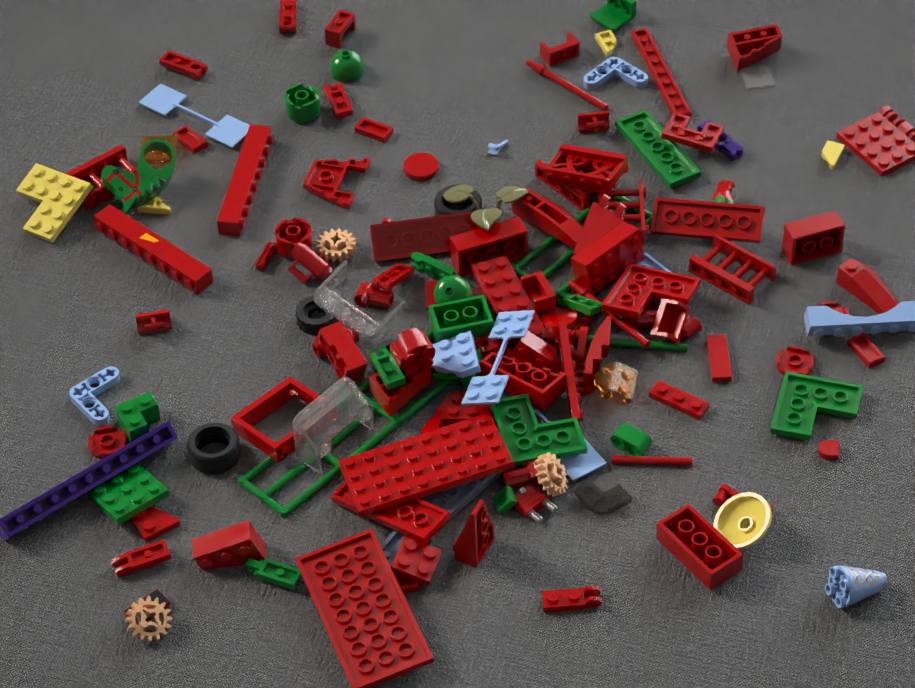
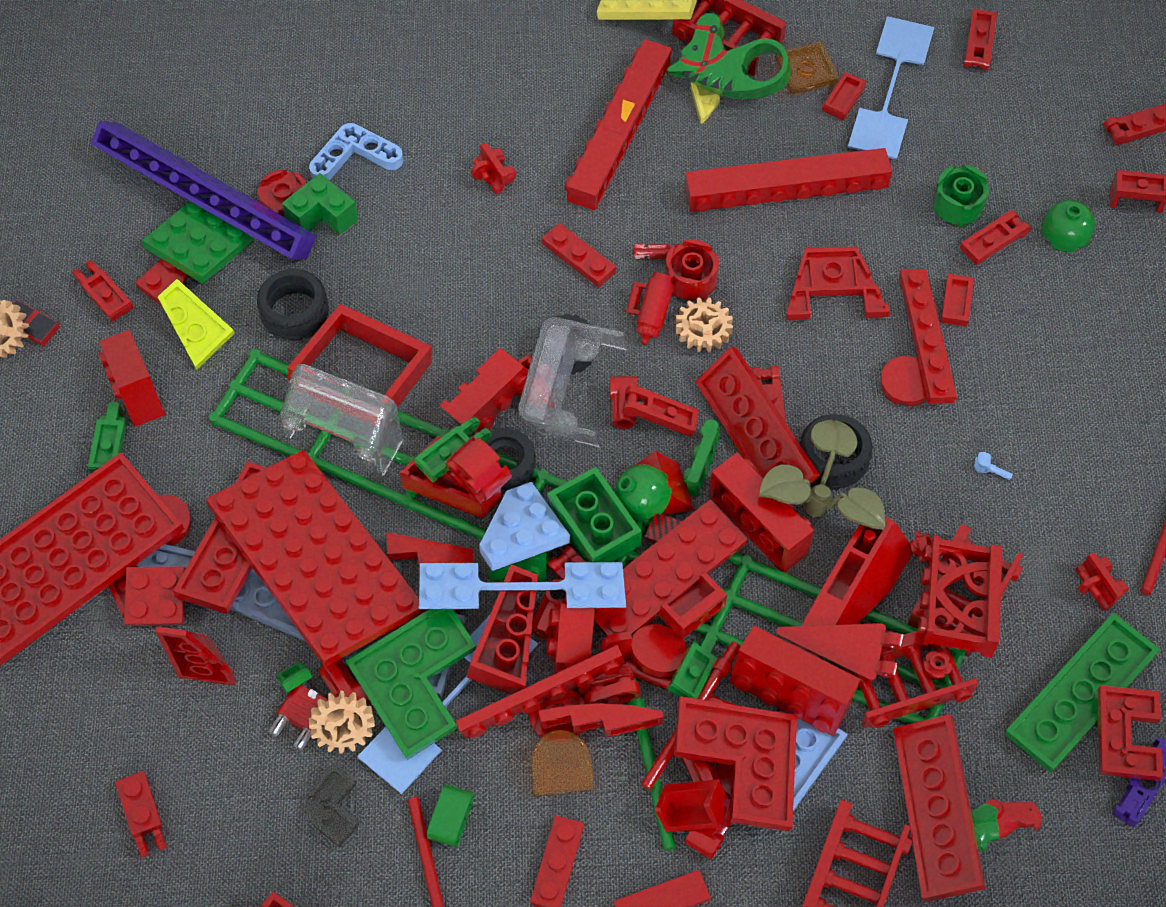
camera: 70 degrees right, 15 degrees up
none -> neon yellow wing [158,279,235,370]
none -> red plate [542,222,616,288]
none -> red plate [899,269,957,404]
none -> red plate [911,530,932,563]
none -> red plate [923,651,953,679]

